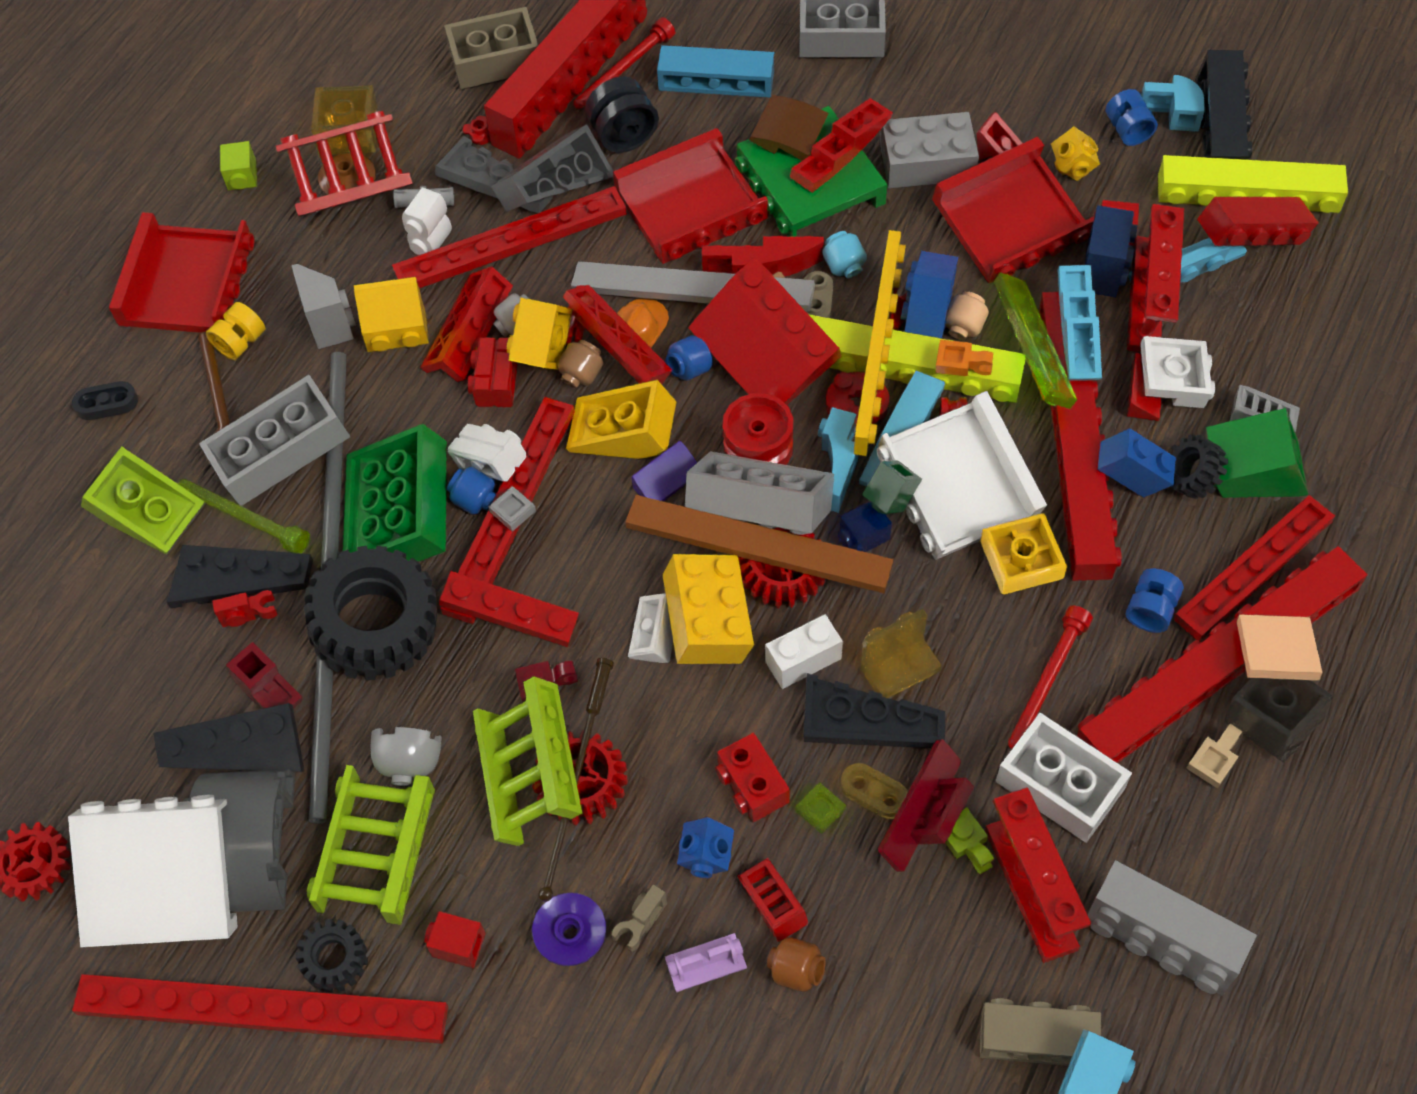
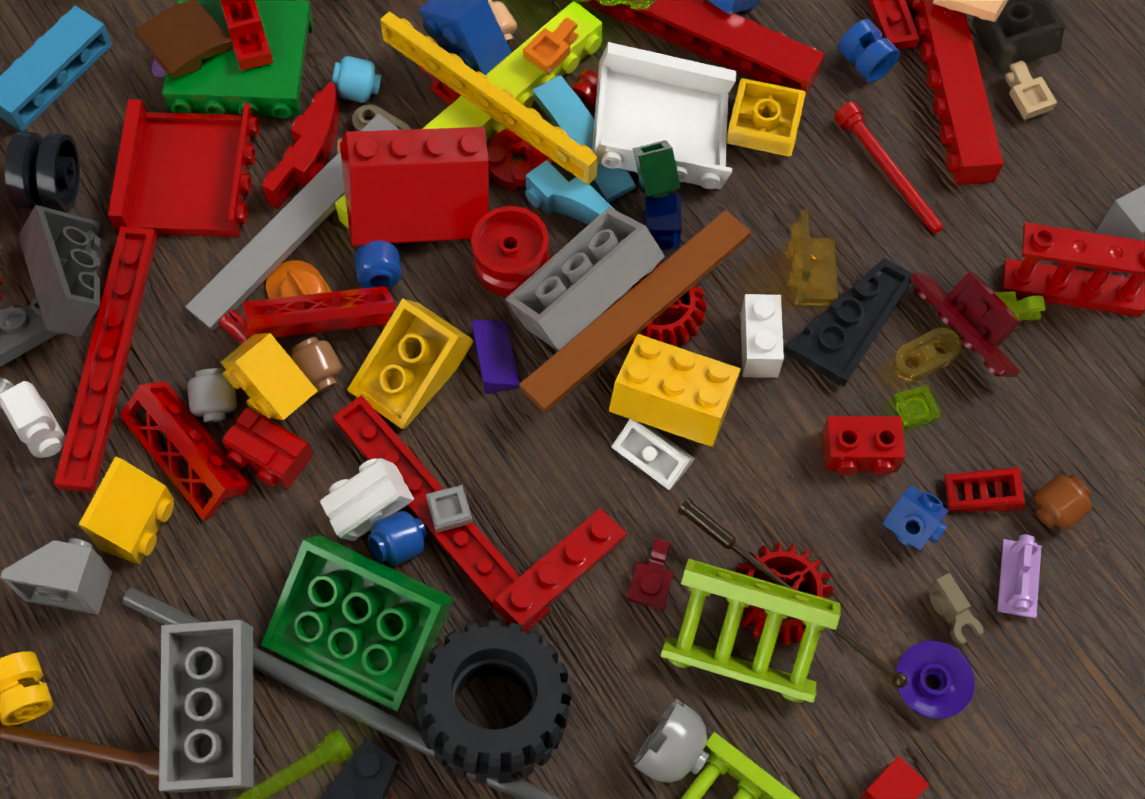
camera: 65 degrees left, 5 degrees up
white brick [996,713,1132,843] -> none

